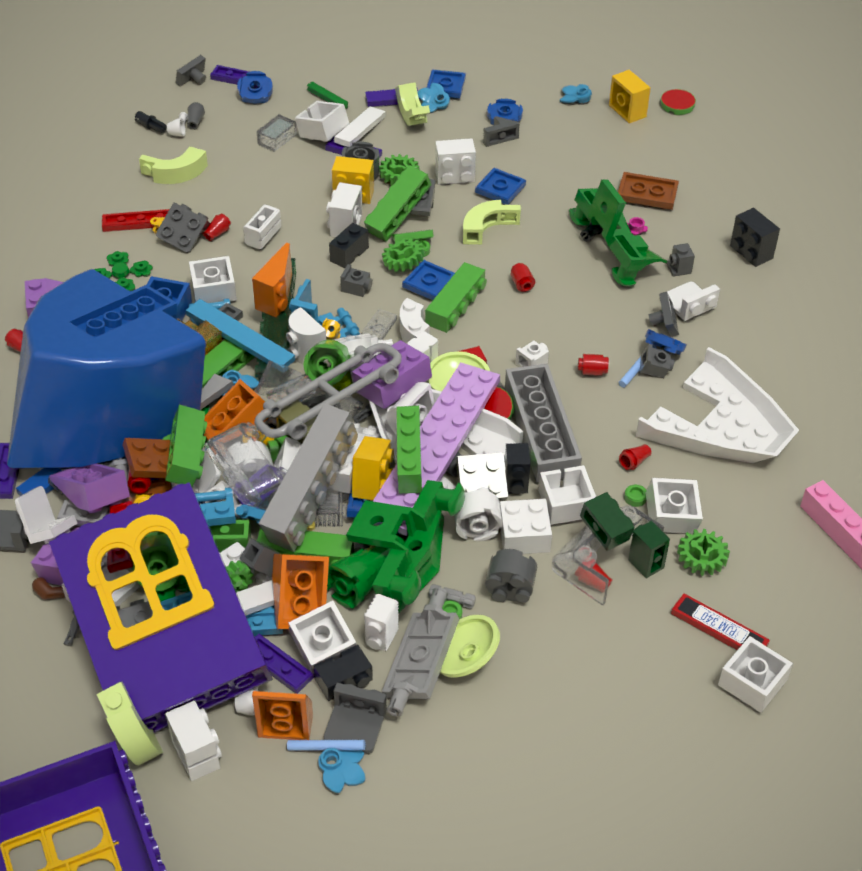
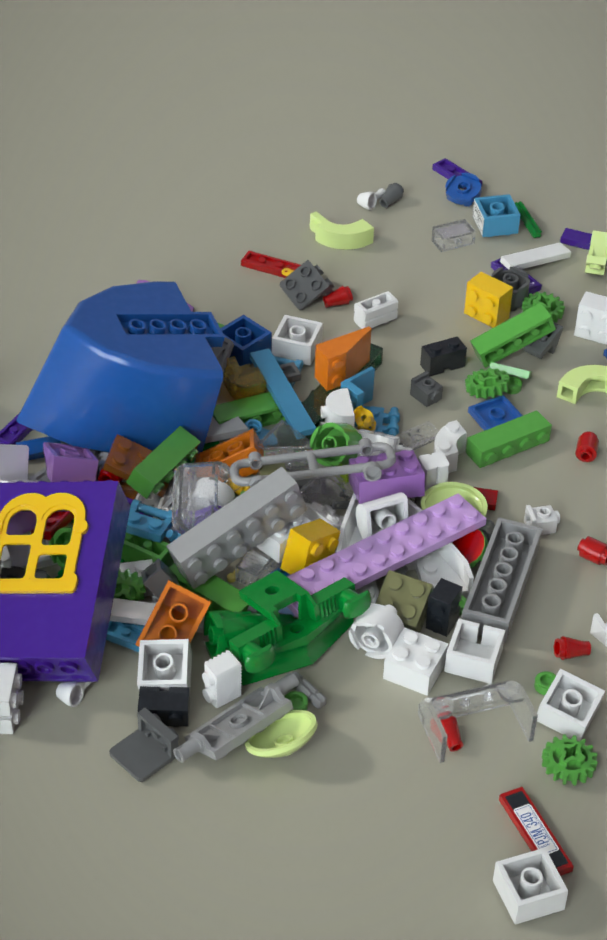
camera: 30 degrees right, 5 degrees down
green plant [94,251,153,291] -> none
black axle [135,111,167,133] -> none
dark grey tile [175,55,206,87] -> none
orange slope [252,691,313,740] -> none
dark purple tile [255,634,314,694] -> none
light blue bar [287,740,365,751] -> none
white piece [295,101,349,142] -> none
dark azure plate [318,748,366,793] -> none
white brick [327,183,363,237] -> none
bright green brick [396,406,422,494] -> none
dark grey brick [485,549,538,603] -> none
dark green brick [580,492,635,551] -> none
dark green brick [628,520,670,579] -> none
none -> dark azure brick [473,194,521,237]

